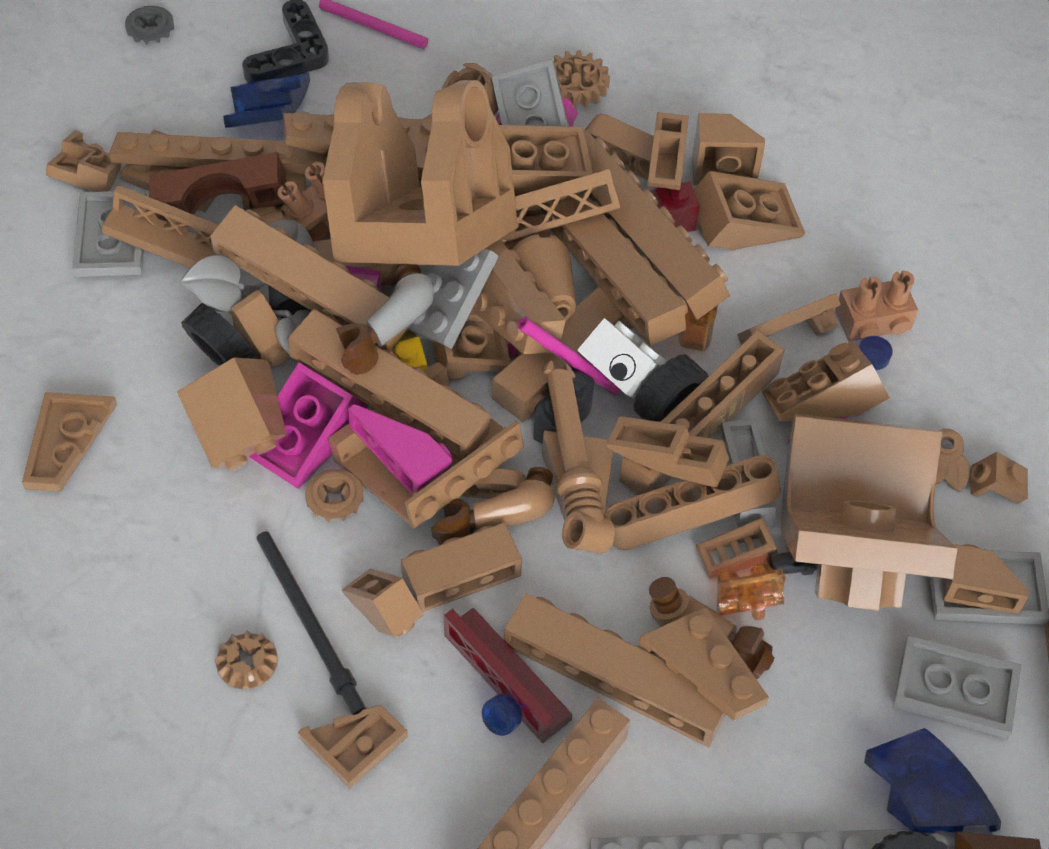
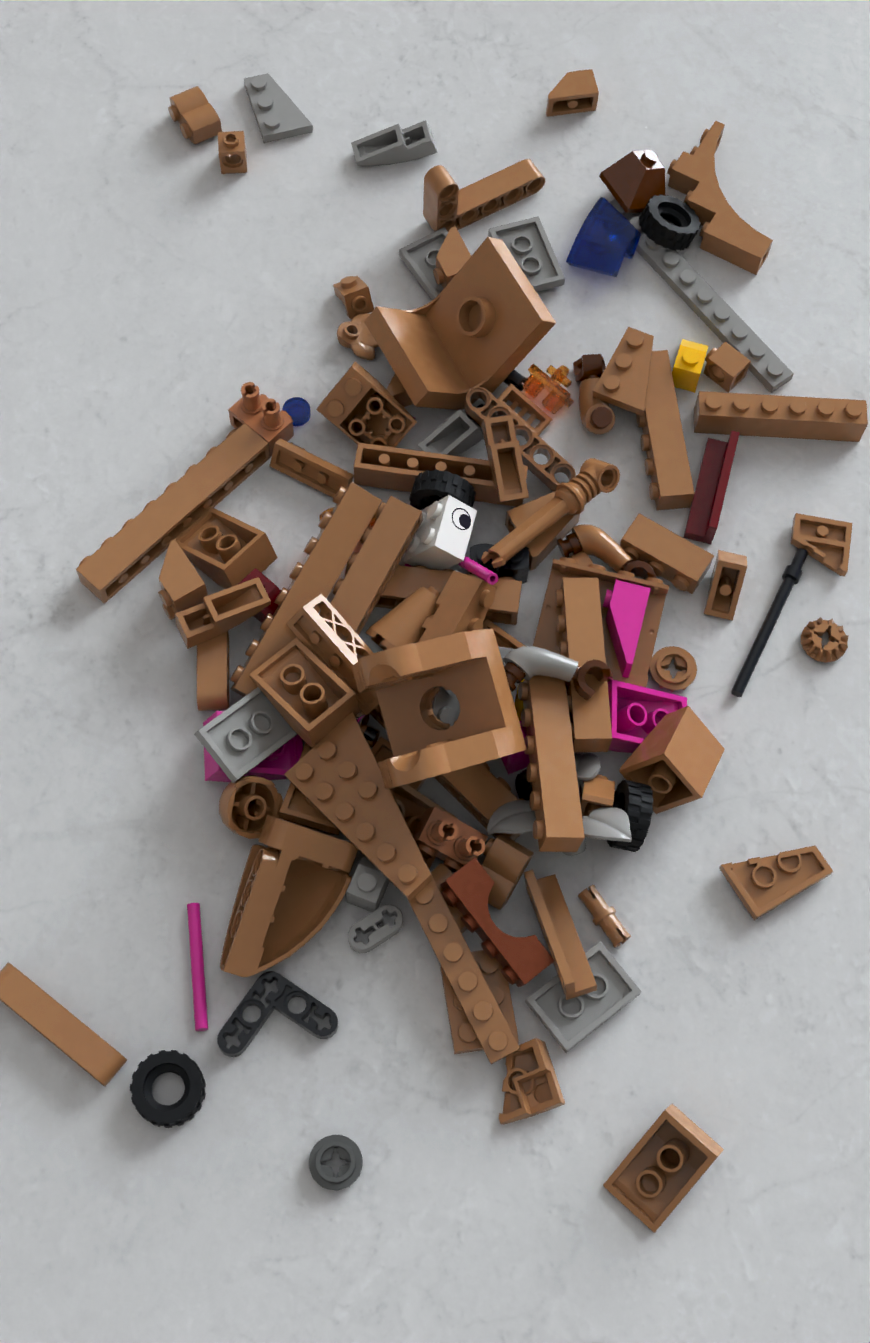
camera: 125 degrees left, 10 degrees up
clear blue slope [223,72,310,128] -> none
clear blue tile [482,694,522,736] -> none
medium nougat gear [554,50,610,109] -> none
none -> medium nougat brick [76,423,270,604]
none -> medium nougat panel [220,815,358,977]
none -> medium nougat pin [578,885,631,948]
none -> yellow slope [672,339,708,393]
none -> medium nougat brick [704,341,751,393]

